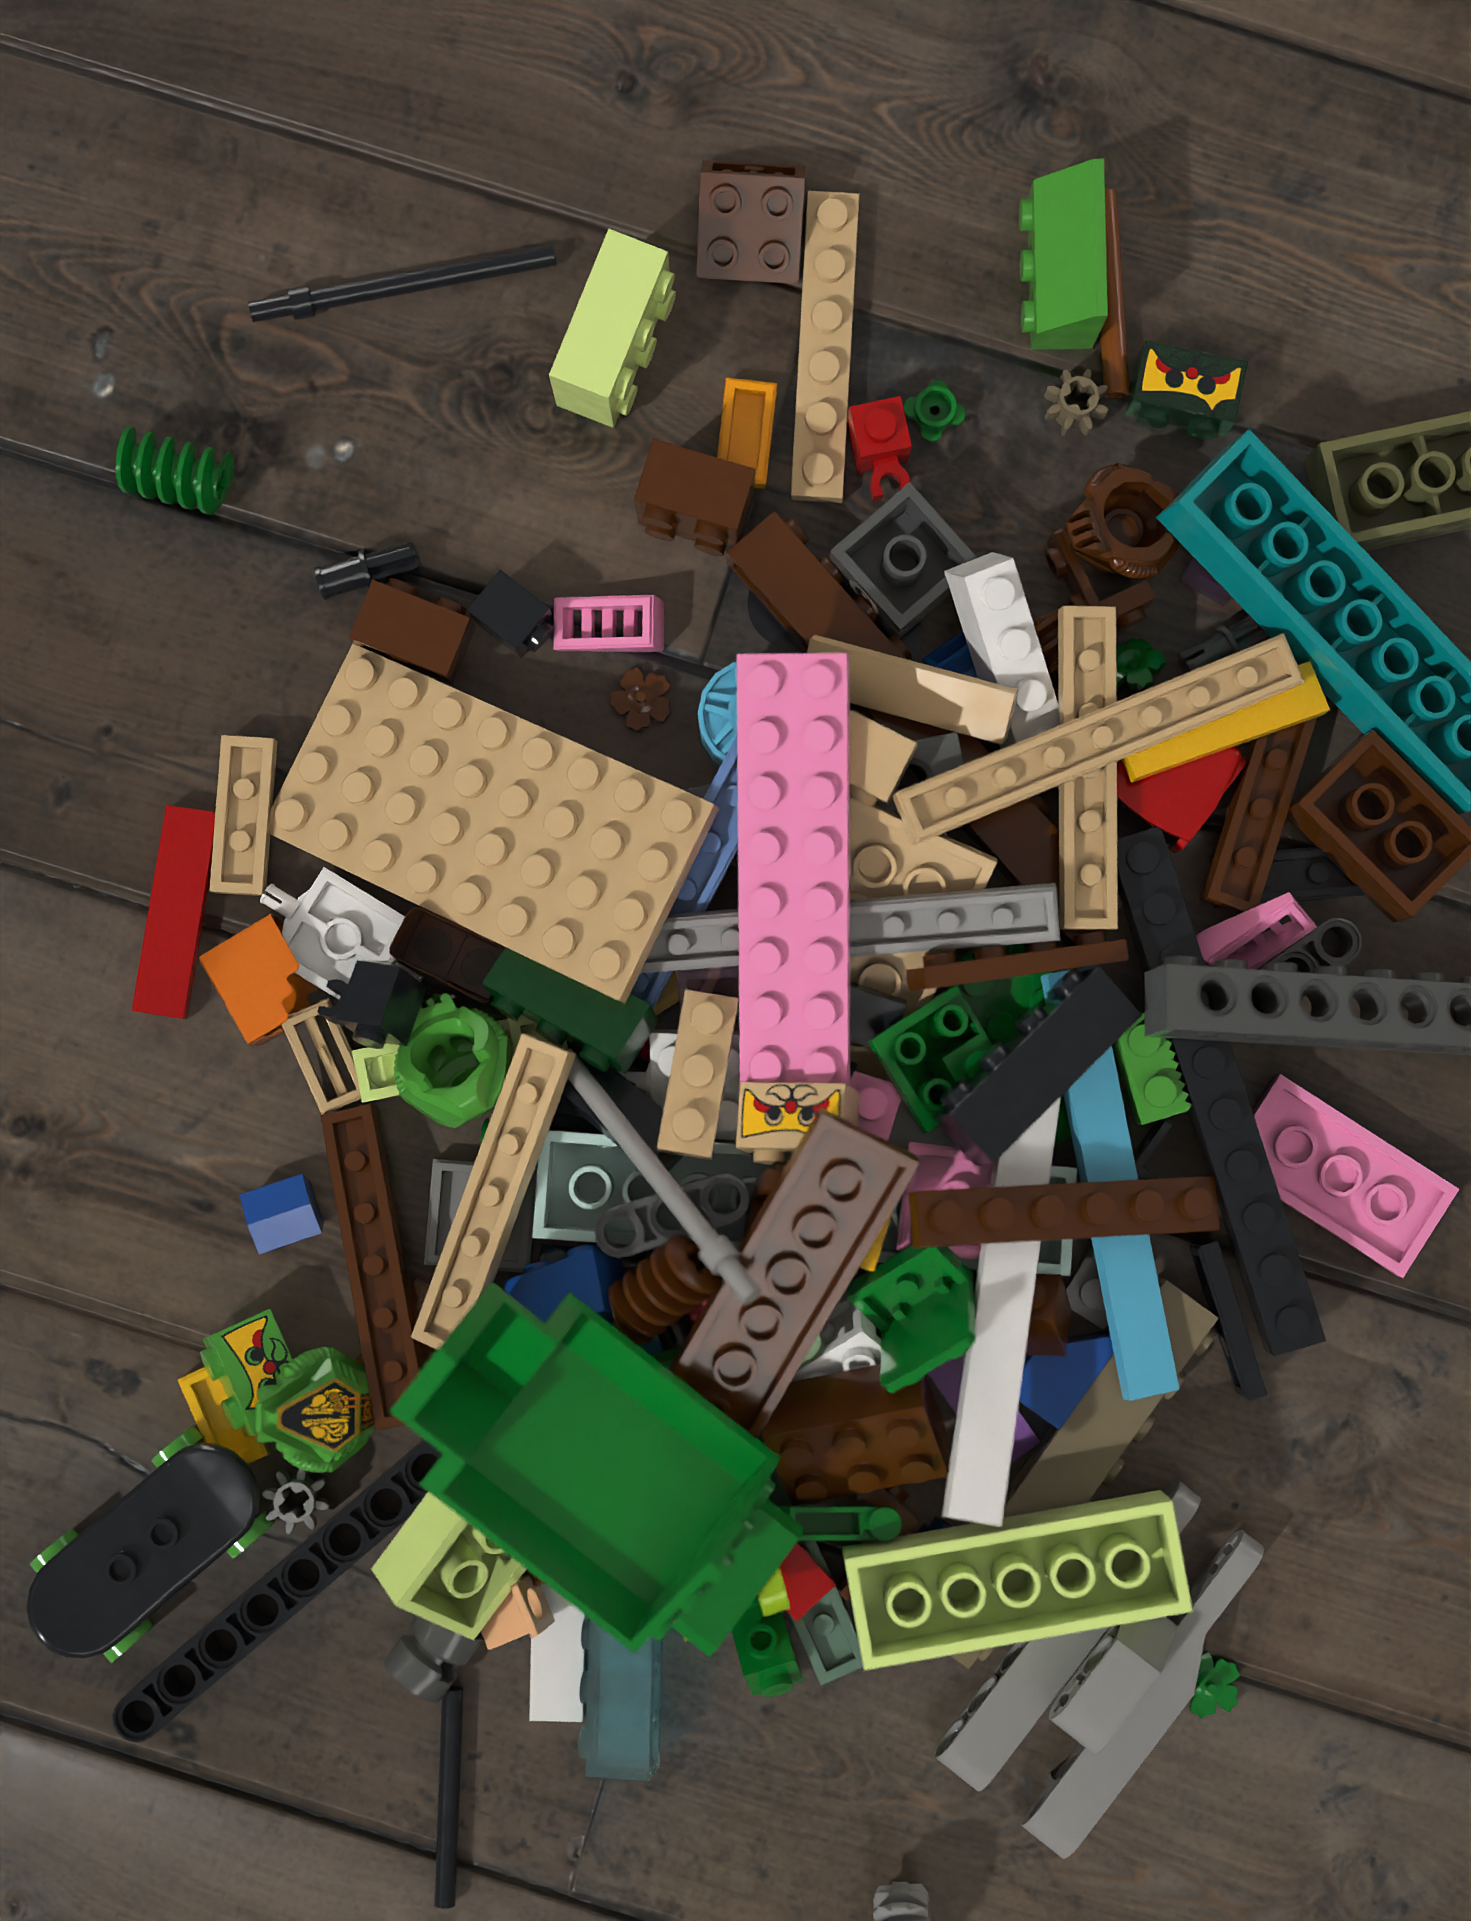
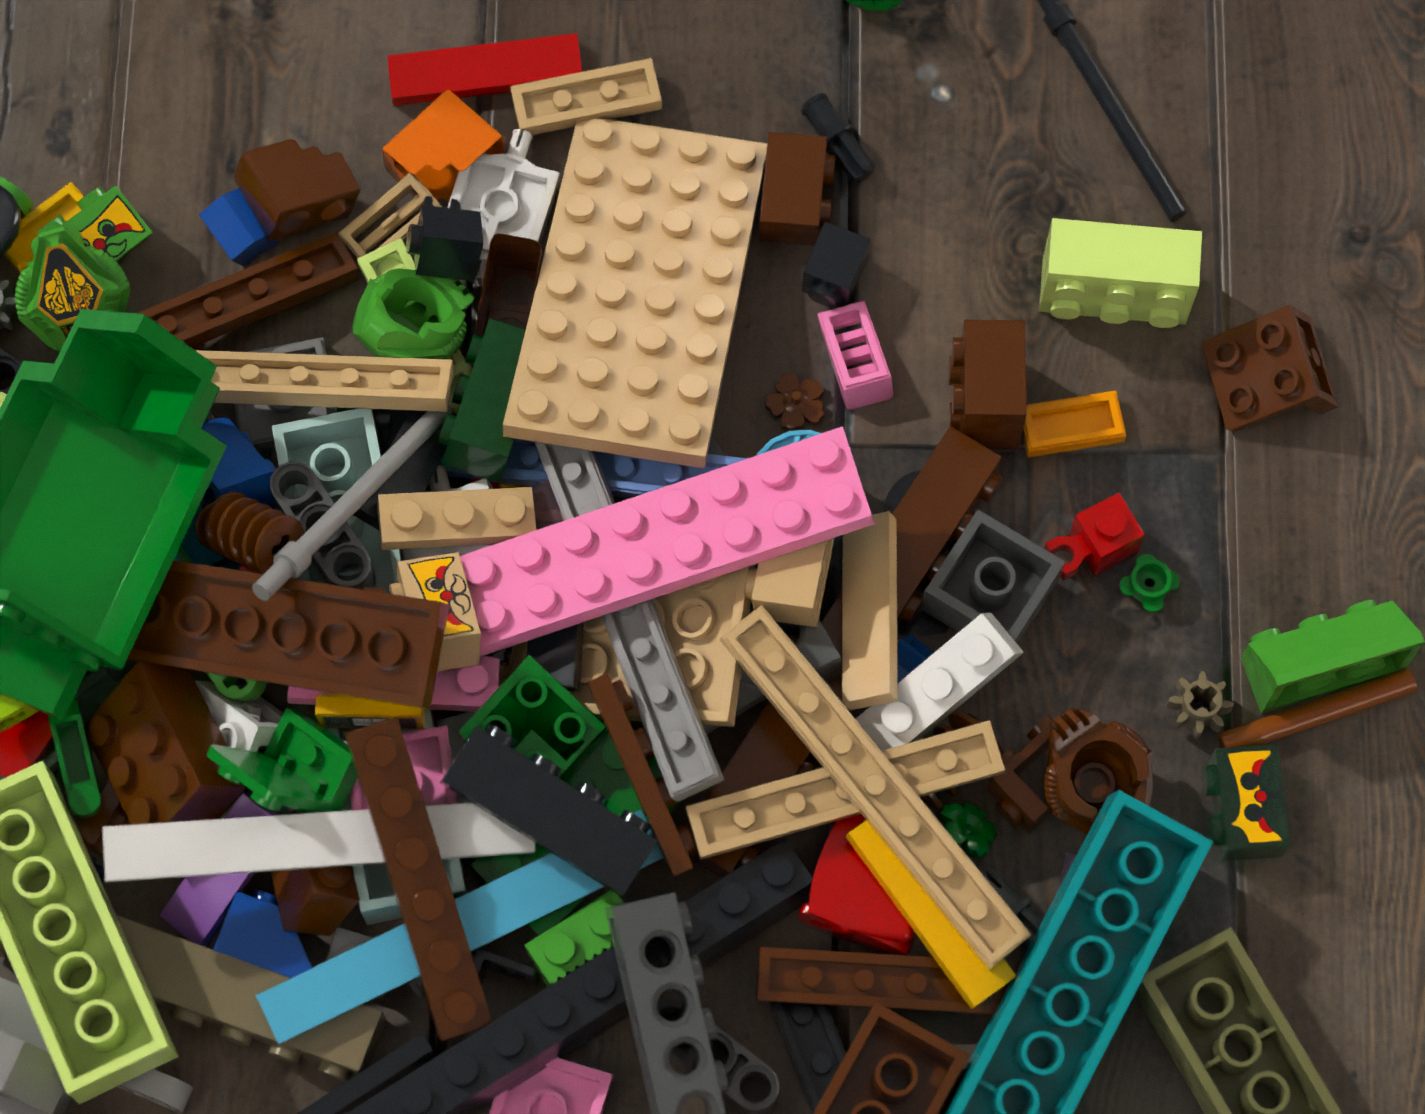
camera: 75 degrees right, 15 degrees down
tan plate [791,191,859,503] -> none
bright pink slope [1196,892,1317,969] -> none
none -> reddish brown piece [234,139,361,242]

